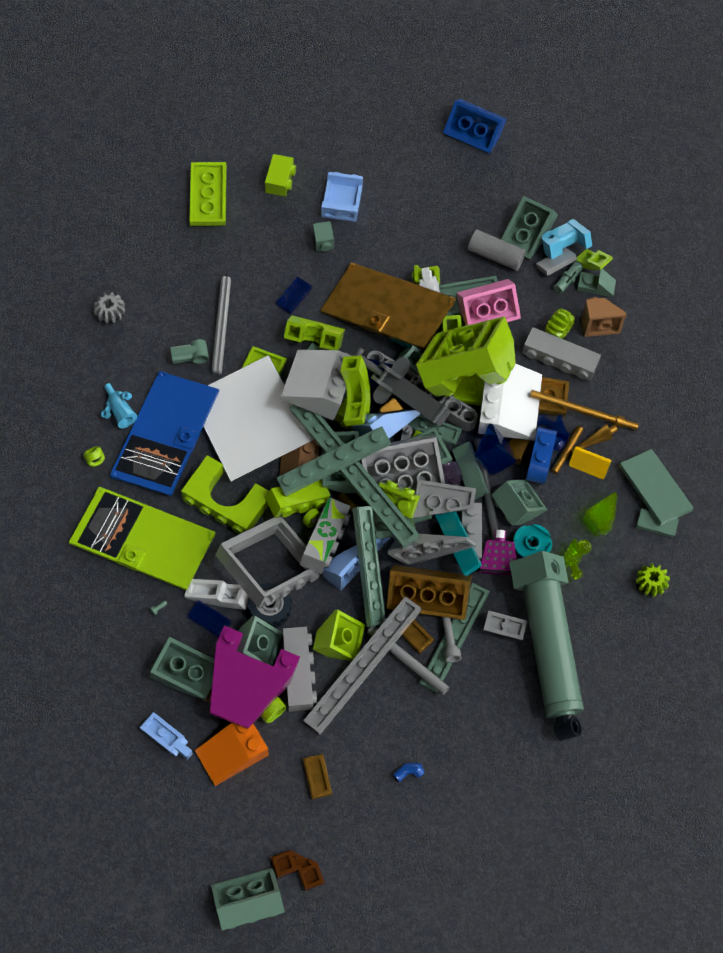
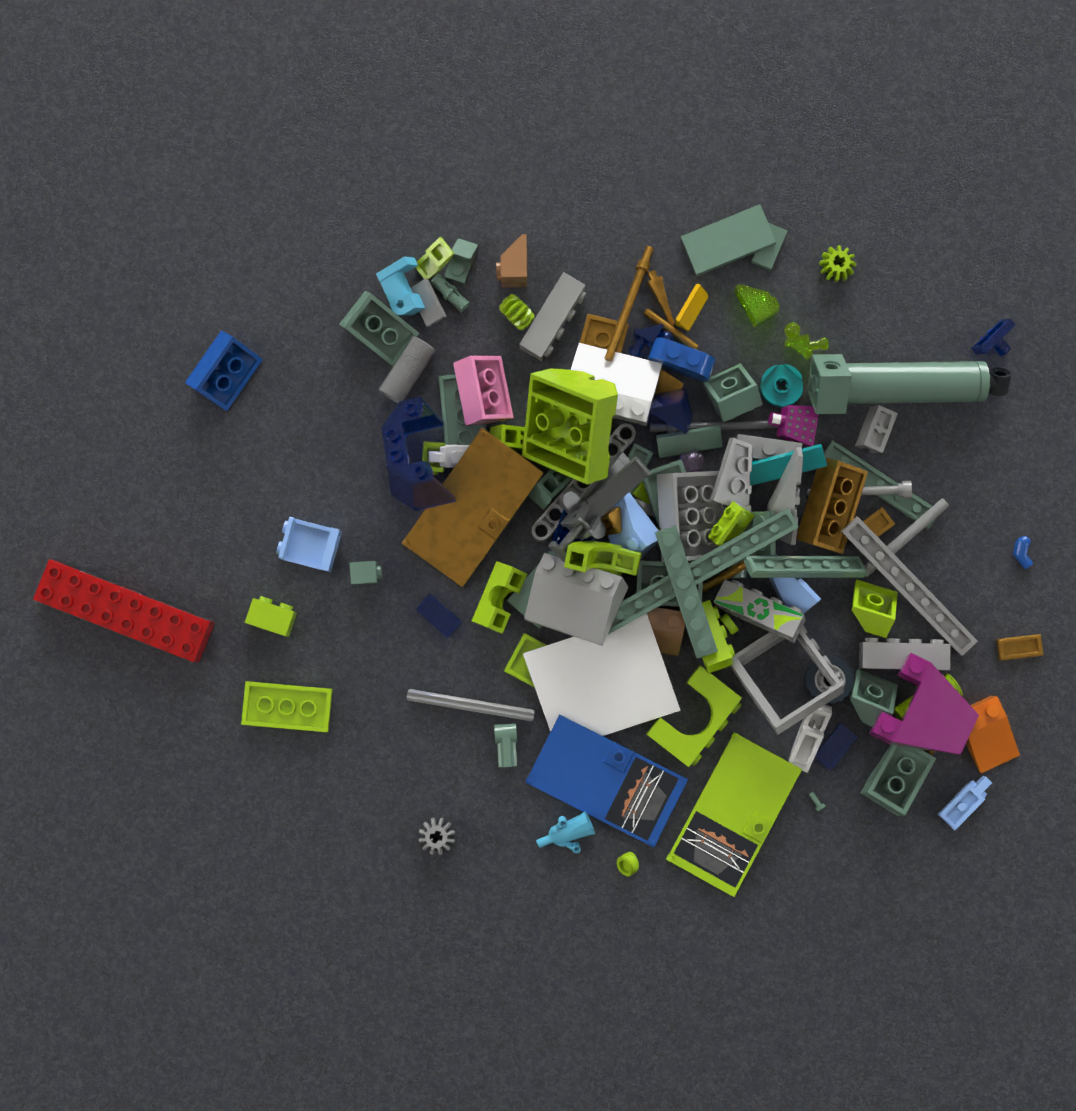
camera: 75 degrees left, 20 degrees up
none -> red piece [33,559,215,663]
none -> clear blue windscreen [381,396,456,511]
none -> clear blue tile [971,319,1016,356]

